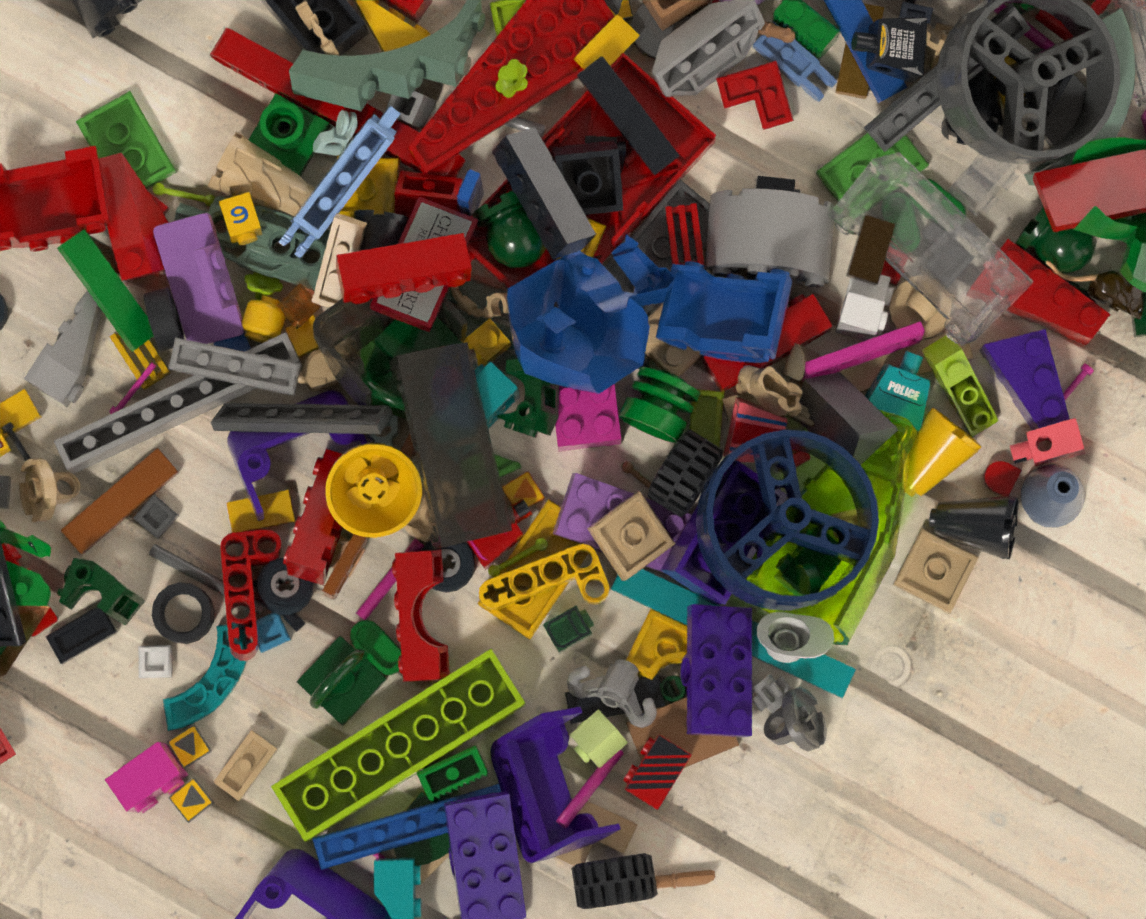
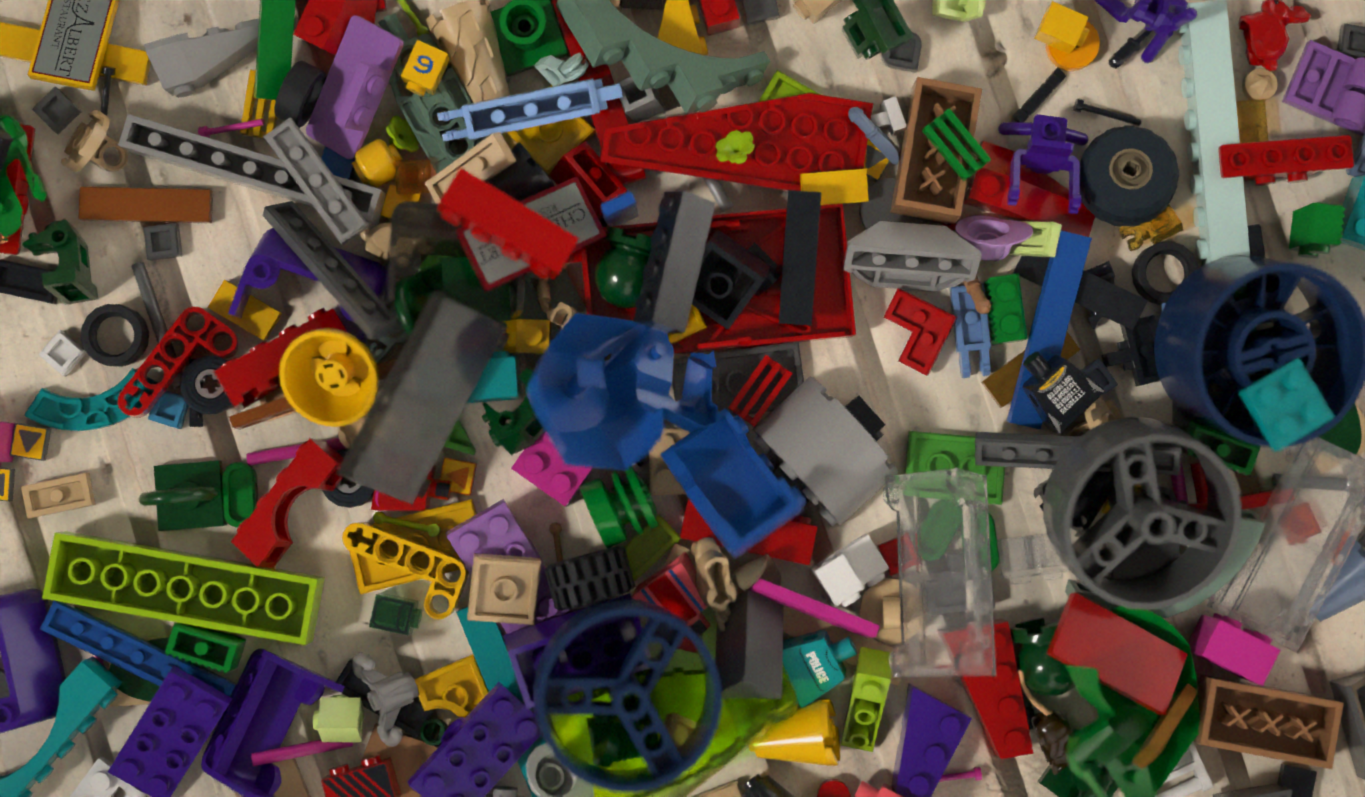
camera: 35 degrees right, 5 degrees up
dark brown tile [846,214,895,286] -> none

